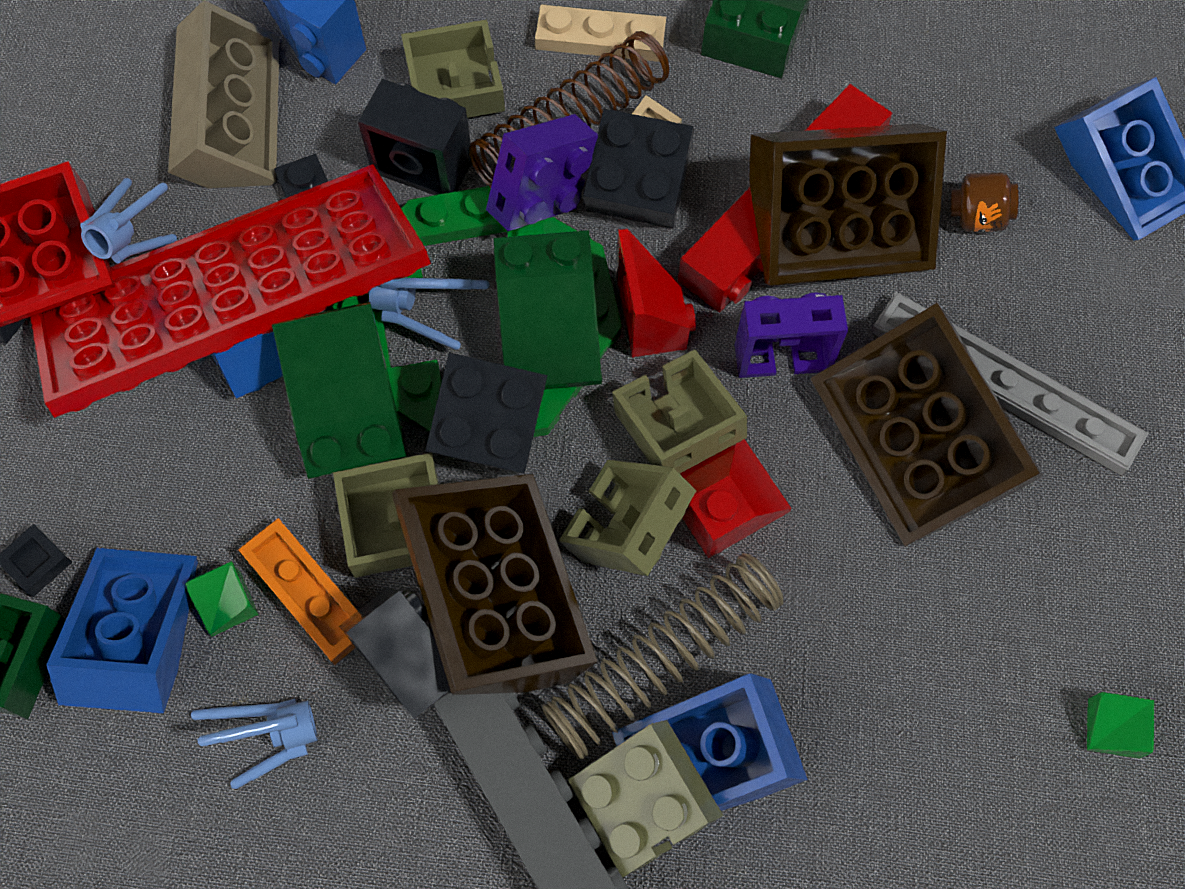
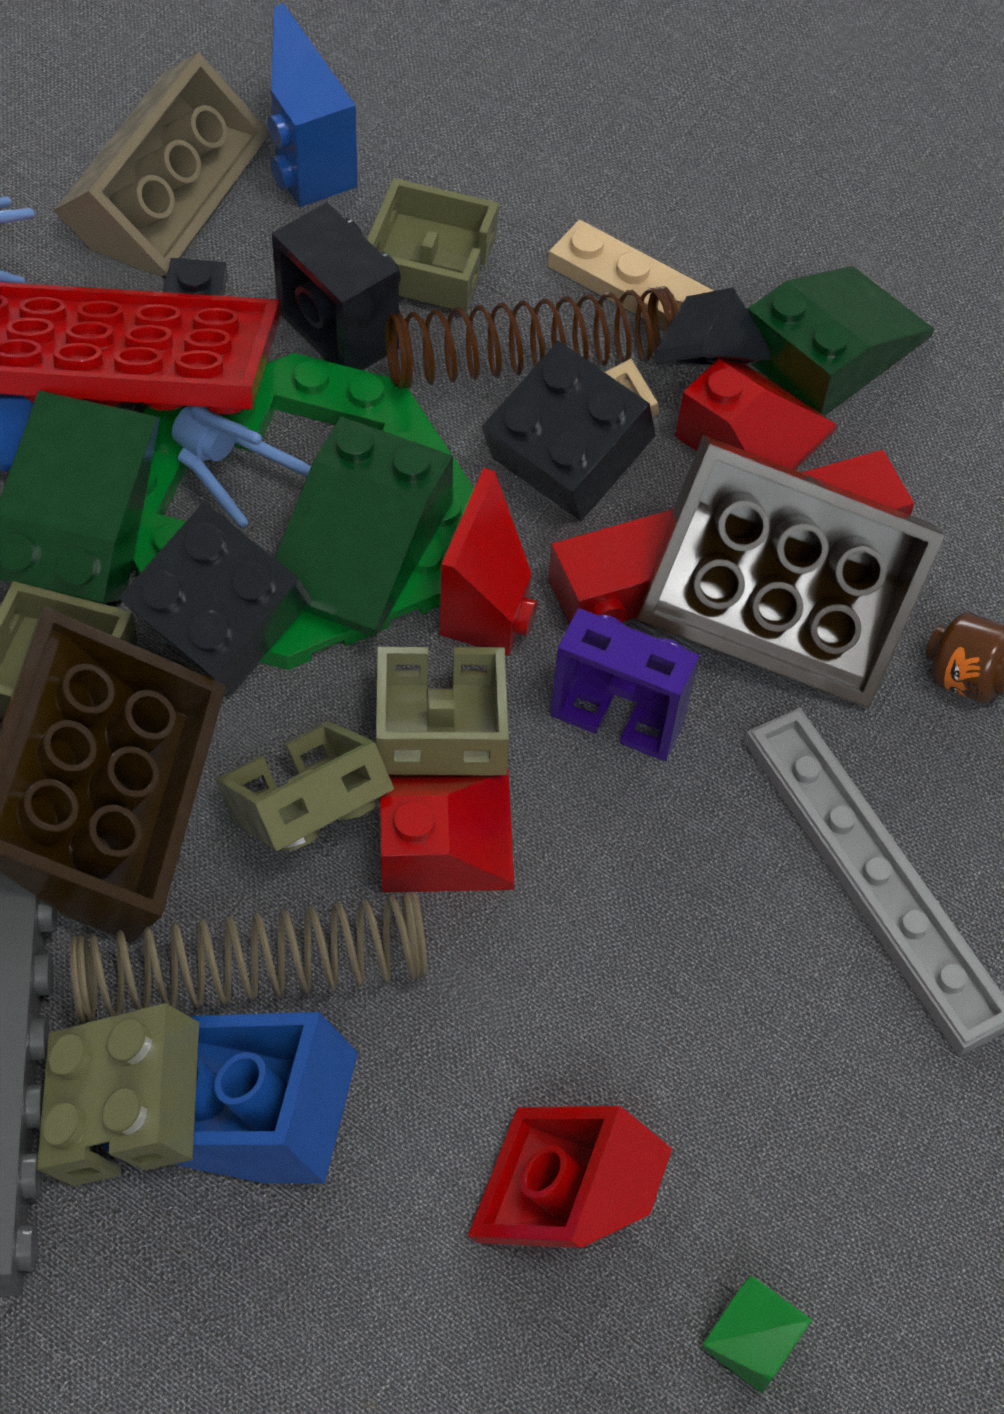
camera: 25 degrees right, 10 degrees down
dark purple piece [486,114,598,231] -> none
dark brown slope [810,303,1044,546] -> none
none -> red slope [468,1105,672,1248]
none -> black slope [655,287,771,367]
none -> red slope [675,359,837,470]

